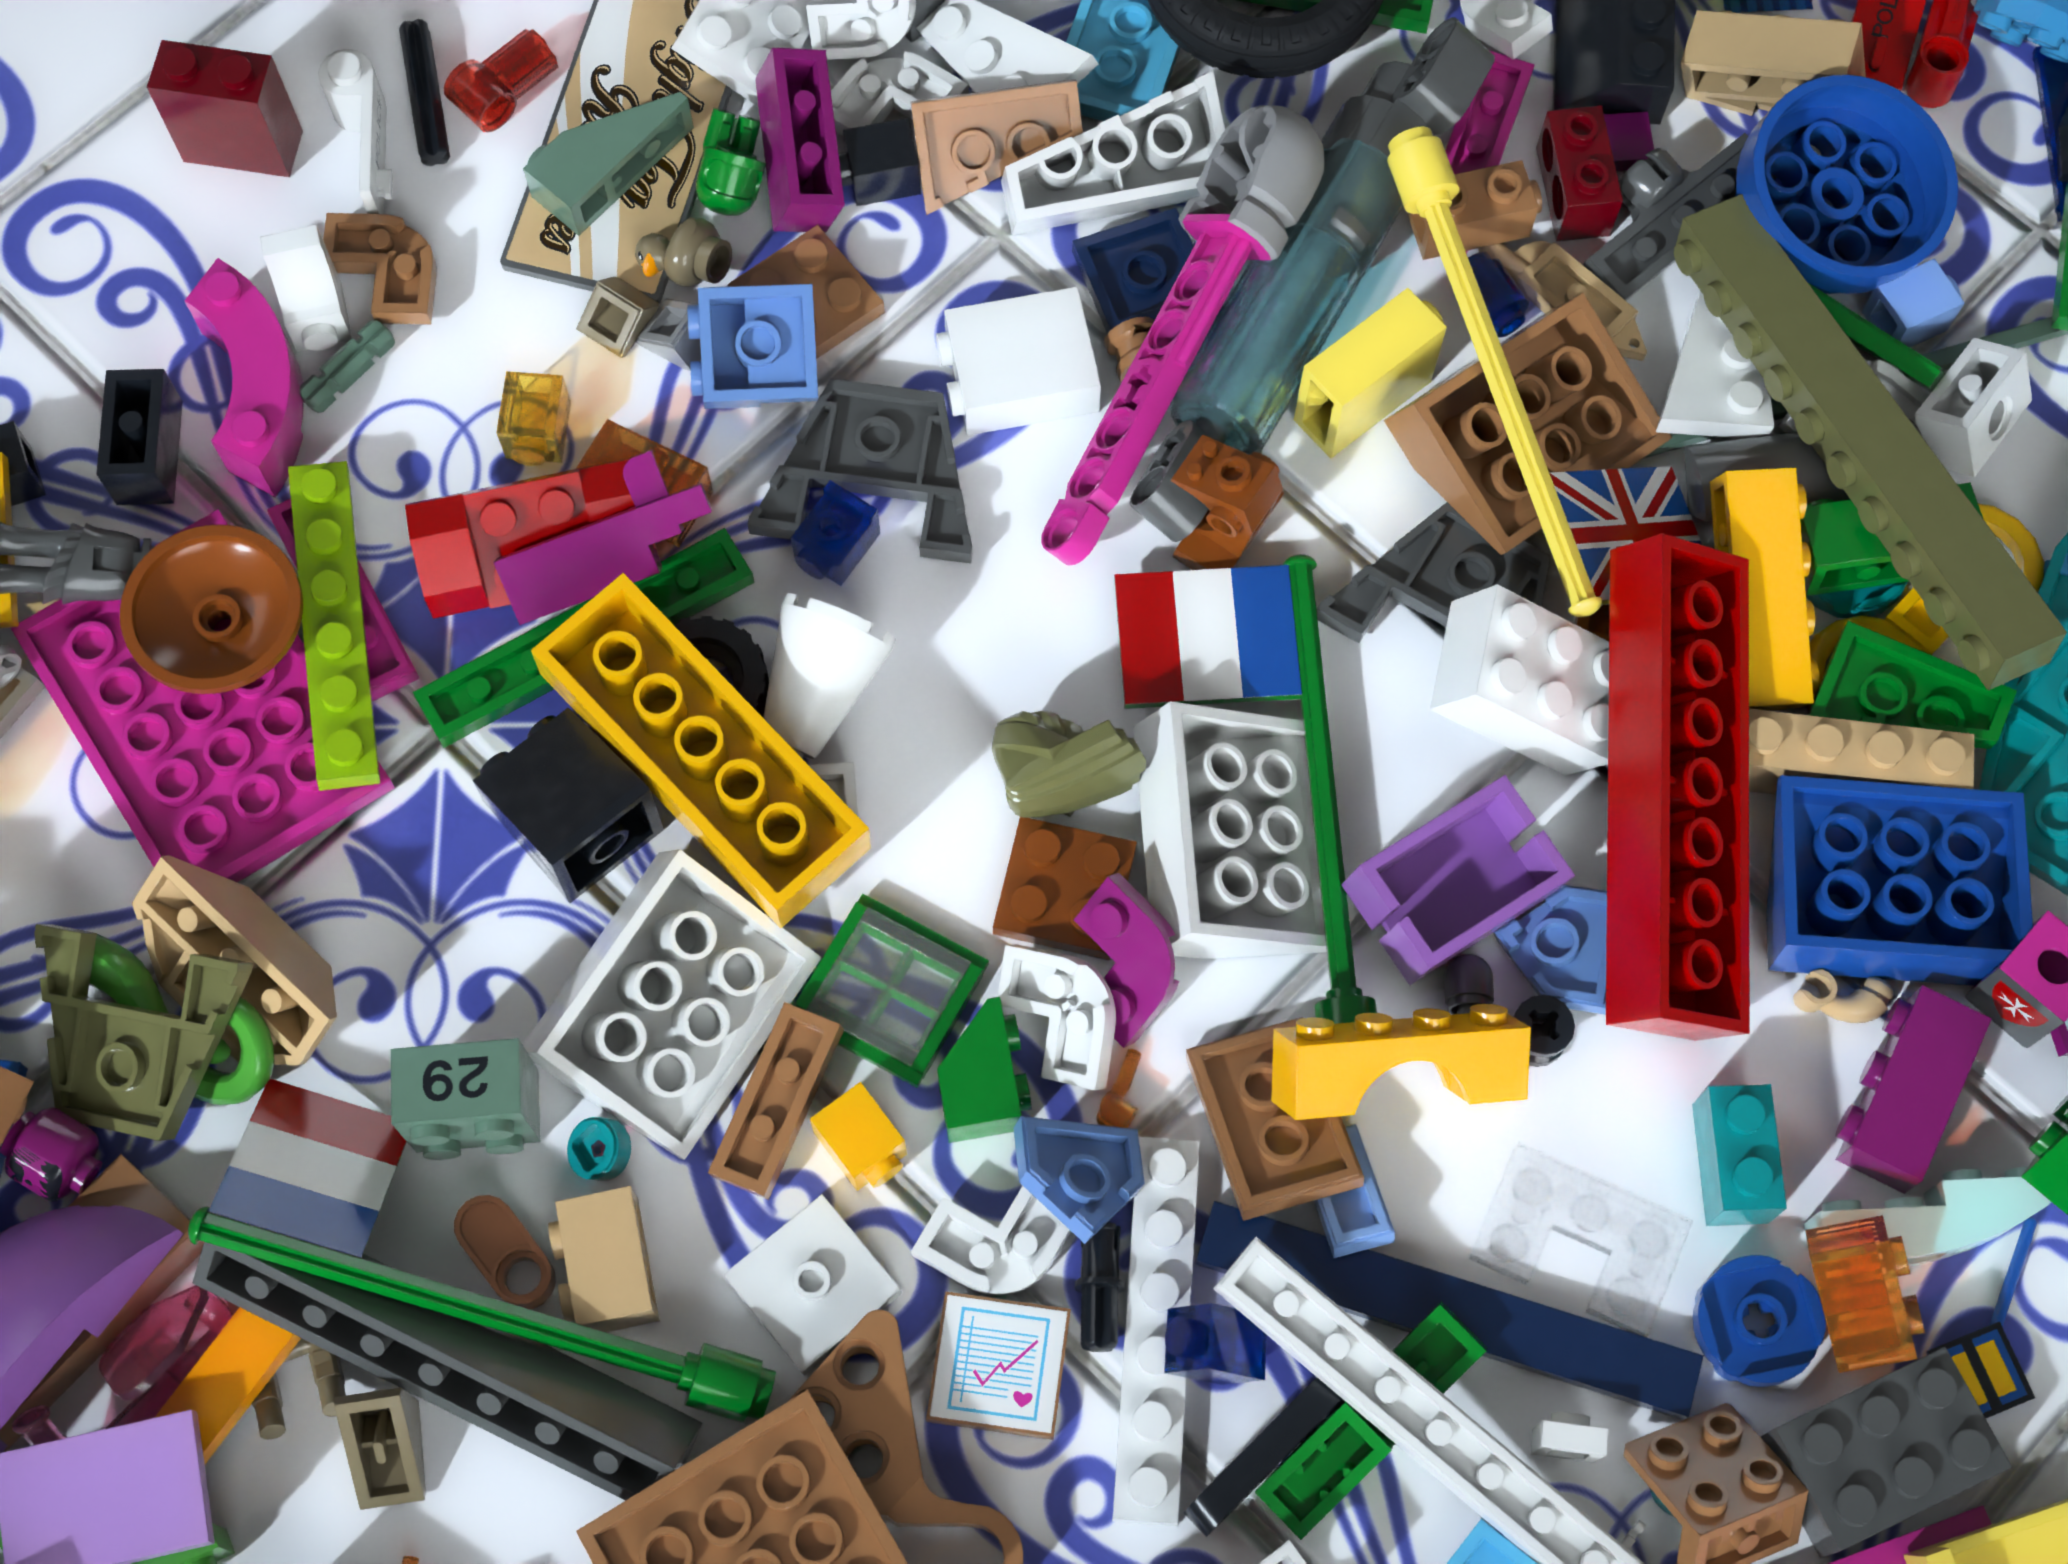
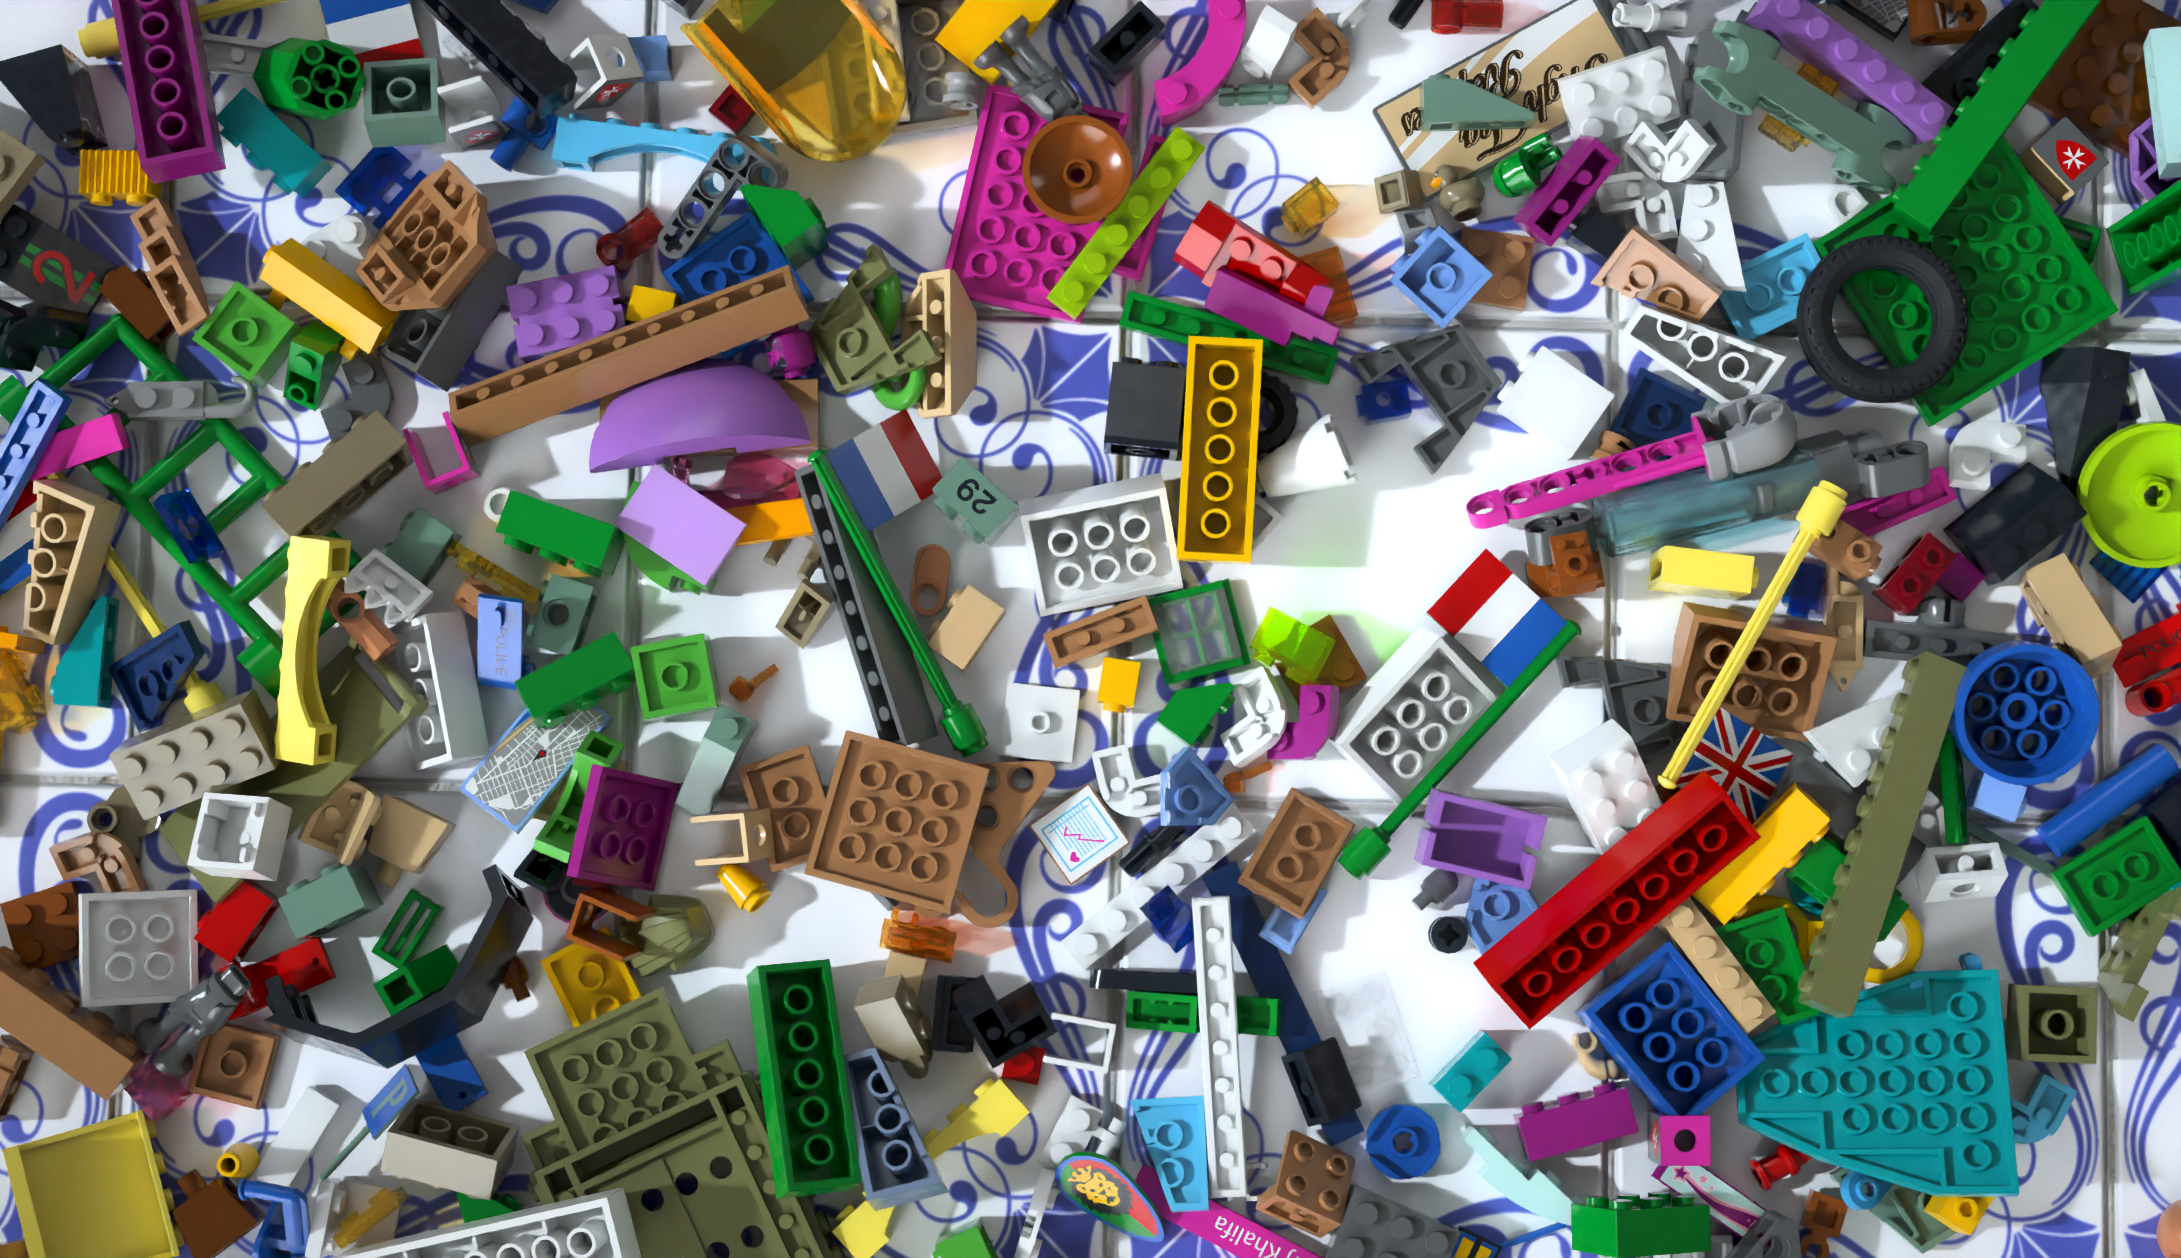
camera: 50 degrees right, 15 degrees up
teal tile [567,1117,631,1181] -> none
olive hair [991,711,1146,818] -> none
yellow arch [1271,1004,1531,1120] -> none
white plate [1531,1412,1609,1463] -> none
clear orange brick [1805,1215,1925,1373] -> none
none -> clear neon green brick [1248,606,1336,685]
none -> black panel [1281,1037,1362,1127]
none -> blue brick [2034,743,2179,859]

